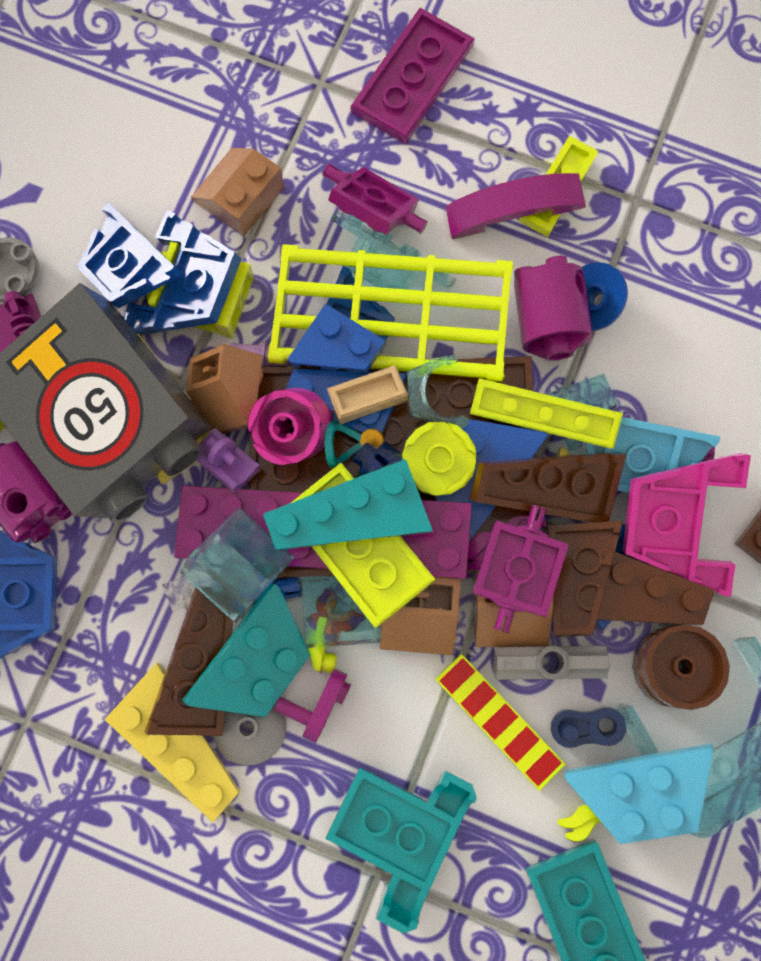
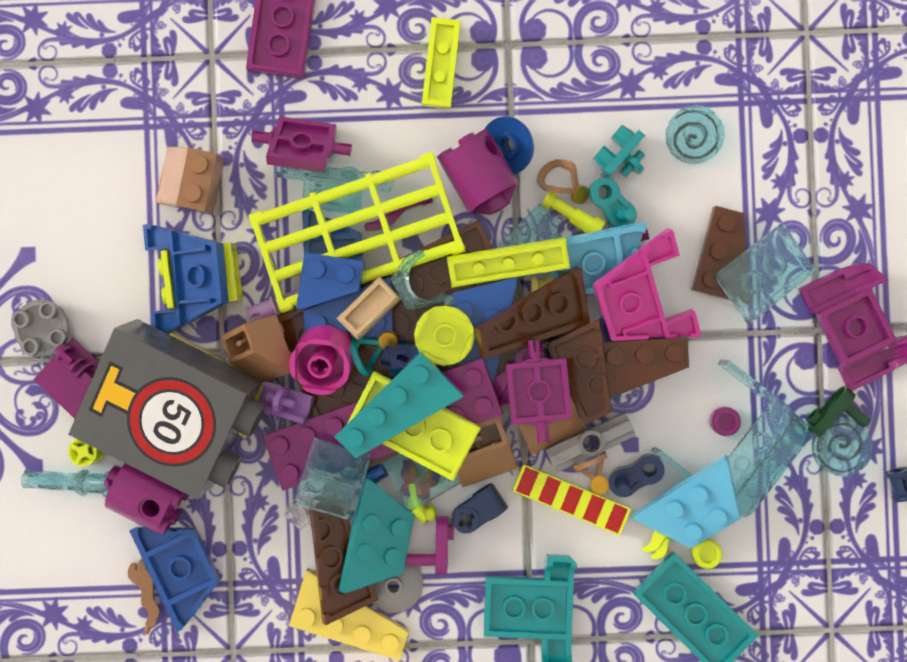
camera: 25 degrees left, 10 degrees up
wing [77,202,182,309] -> none
magenta slope [445,173,586,239] -> none
reddish brown wheel [632,624,730,710] -> none
none -> magenta hair [364,198,433,231]
none -> dark blue piece [452,482,509,533]
none -> medium nougat piece [537,159,588,204]
none -> neon yellow piece [541,191,606,233]
none -> piece [572,451,609,495]
none -> teal piece [588,177,637,227]
none -> teal hips [593,125,646,178]
none -> neon yellow tile [691,538,722,569]
none -> magenta tile [709,407,741,436]

